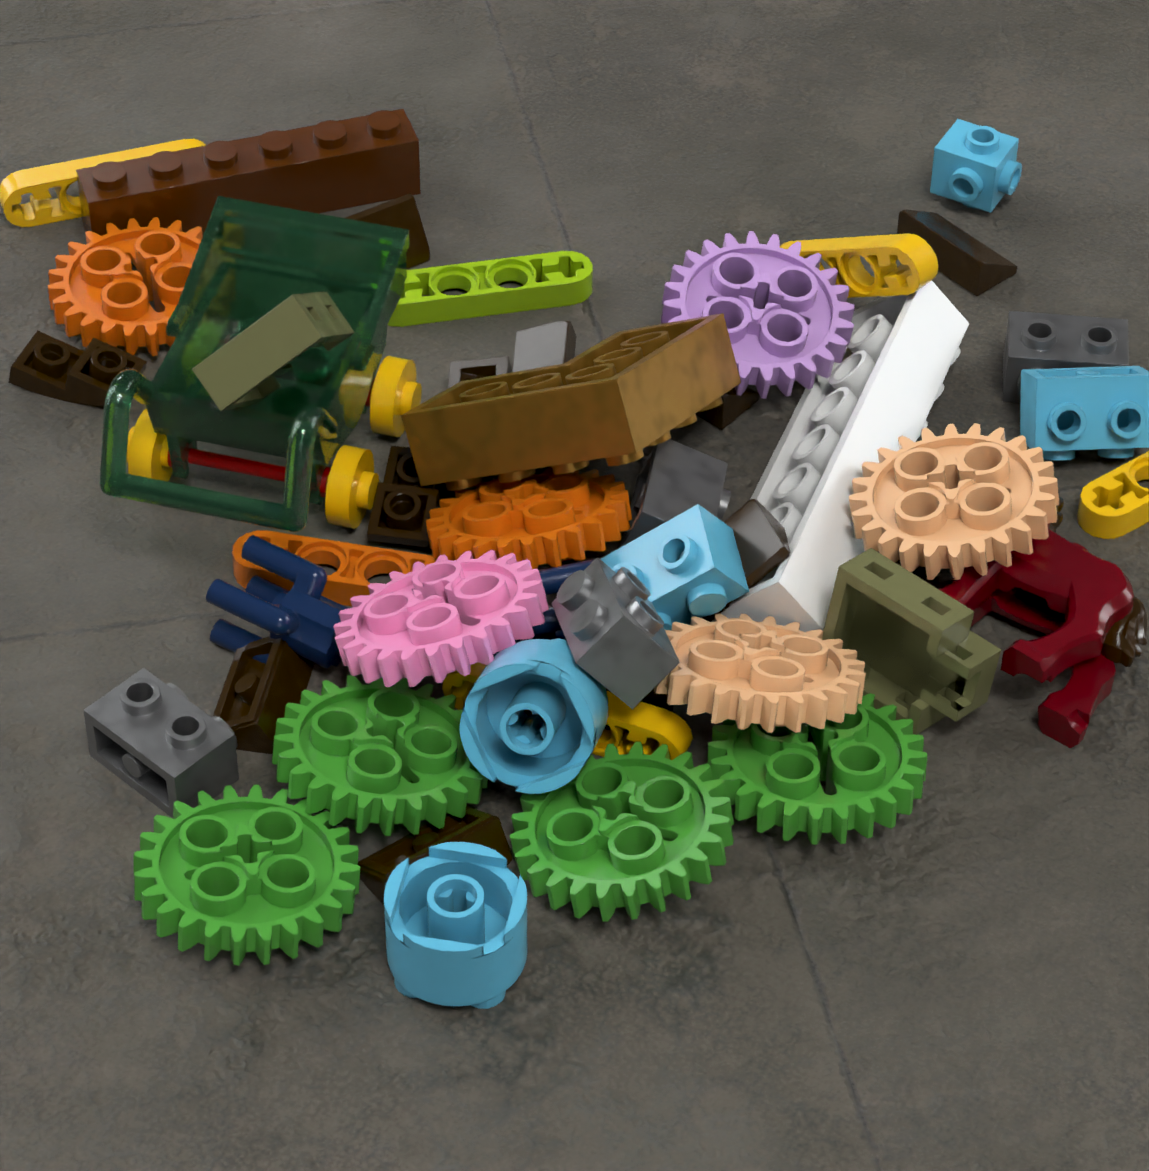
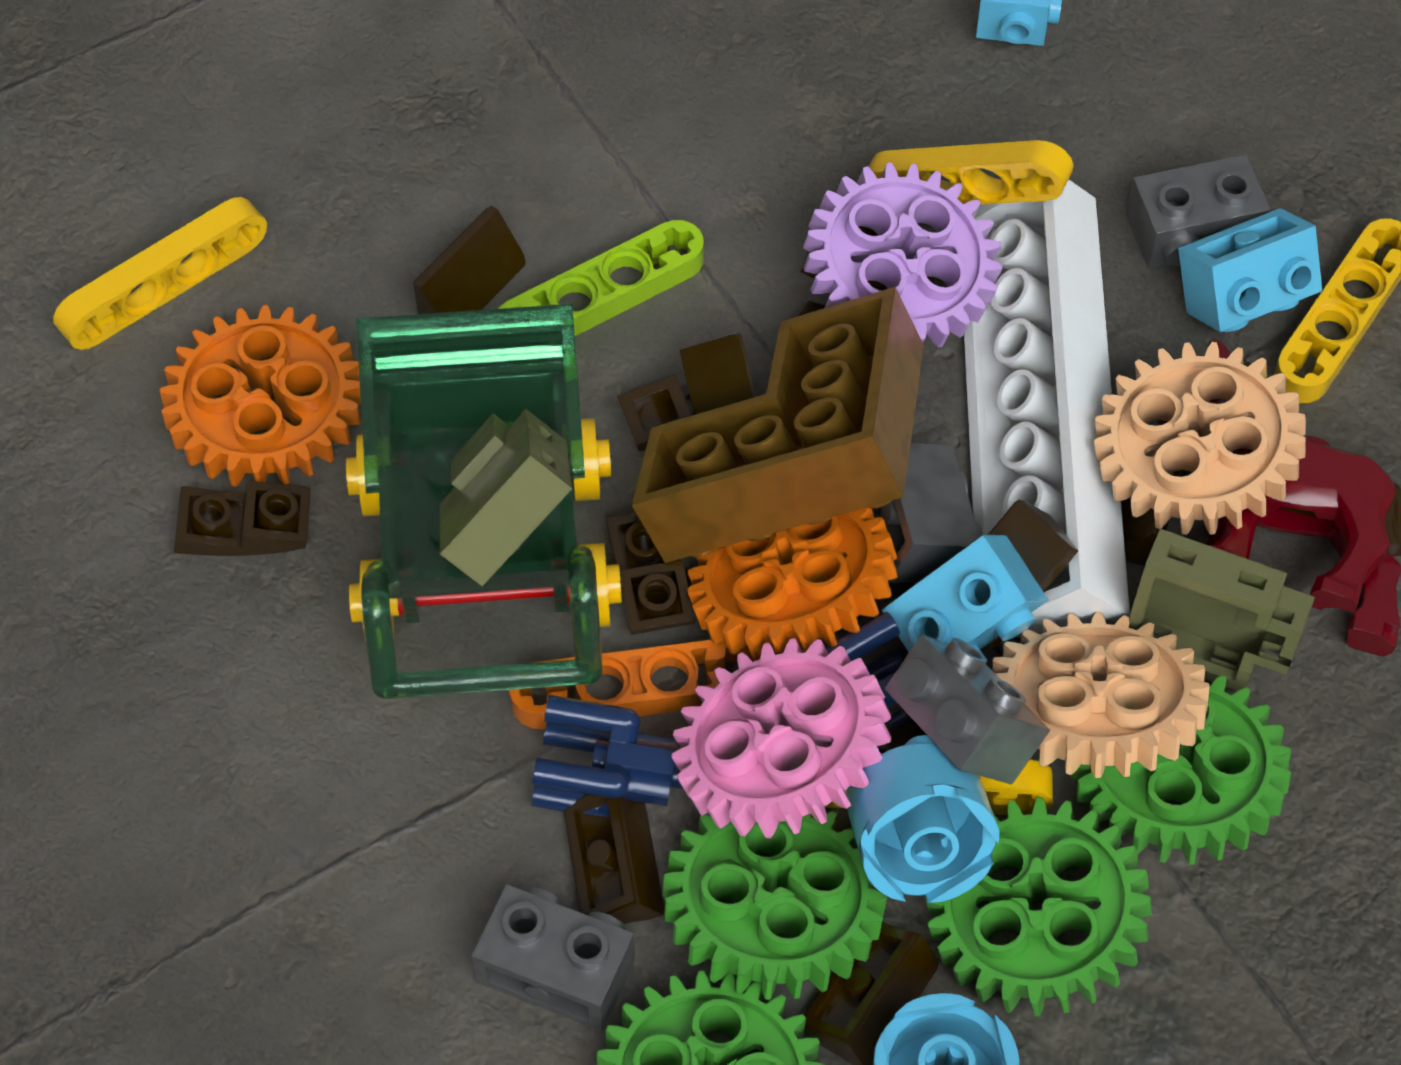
camera: 20 degrees left, 15 degrees up
reddish brown brick [76,109,421,236] -> none
dark brown slope [897,209,1017,296] -> none

